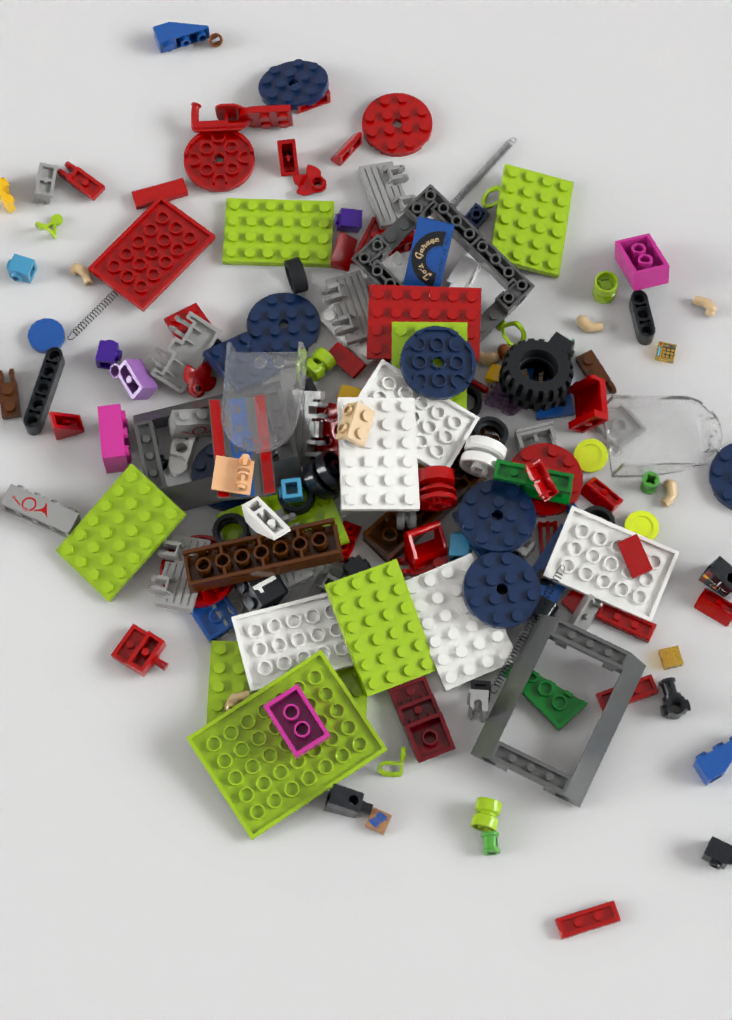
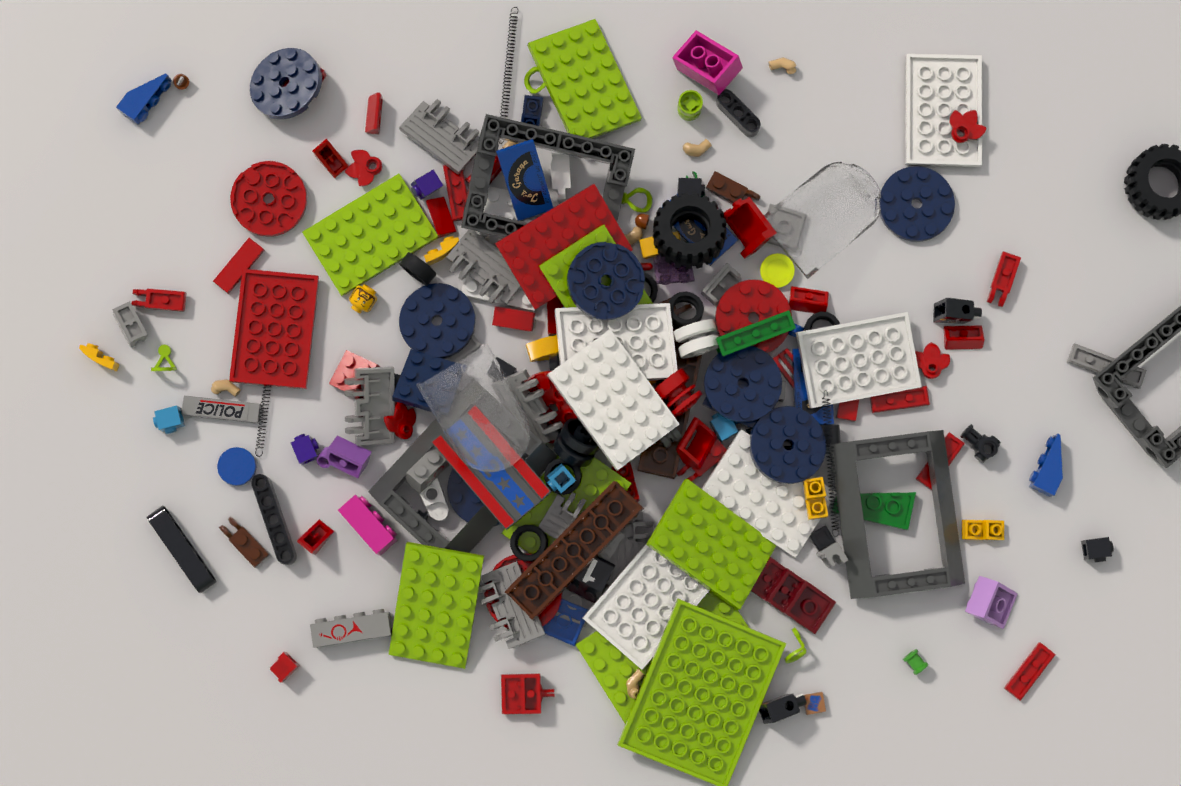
camera: 35 degrees left, 15 degrees up
red plate [191,102,293,133] -> none
light nougat hinge [211,454,255,496] -> none
white slope [242,496,291,540] -> none
dark pink brick [263,684,331,760] -> none
lime wheel [301,347,336,382] -> none
tan bracket [336,401,376,447] -> none
black brick [343,555,371,576] -> none
red plate [362,93,433,157] -> none
lime wheel [471,797,502,832] -> none
red hinge [525,459,559,502] -> none
light grey hinge [568,594,603,630] -> none
red slope [617,534,653,579] -> none
neon yellow piece [624,511,659,540] -> none
bright green bush [640,471,659,495] -> none
clear yellow tile [655,341,677,364] -> none
clear yellow tile [658,645,684,670] -> none
tan arm [661,479,678,508] -> none
none -> light grey tile [181,396,261,423]
none -> yellow head [349,284,377,314]
none -> yellow slope [424,236,459,265]
none -> yellow slope [803,477,828,520]
none -> red plate [915,342,950,379]
none -> yellow slope [962,520,1004,540]
none -> lavender slope [965,576,1018,629]

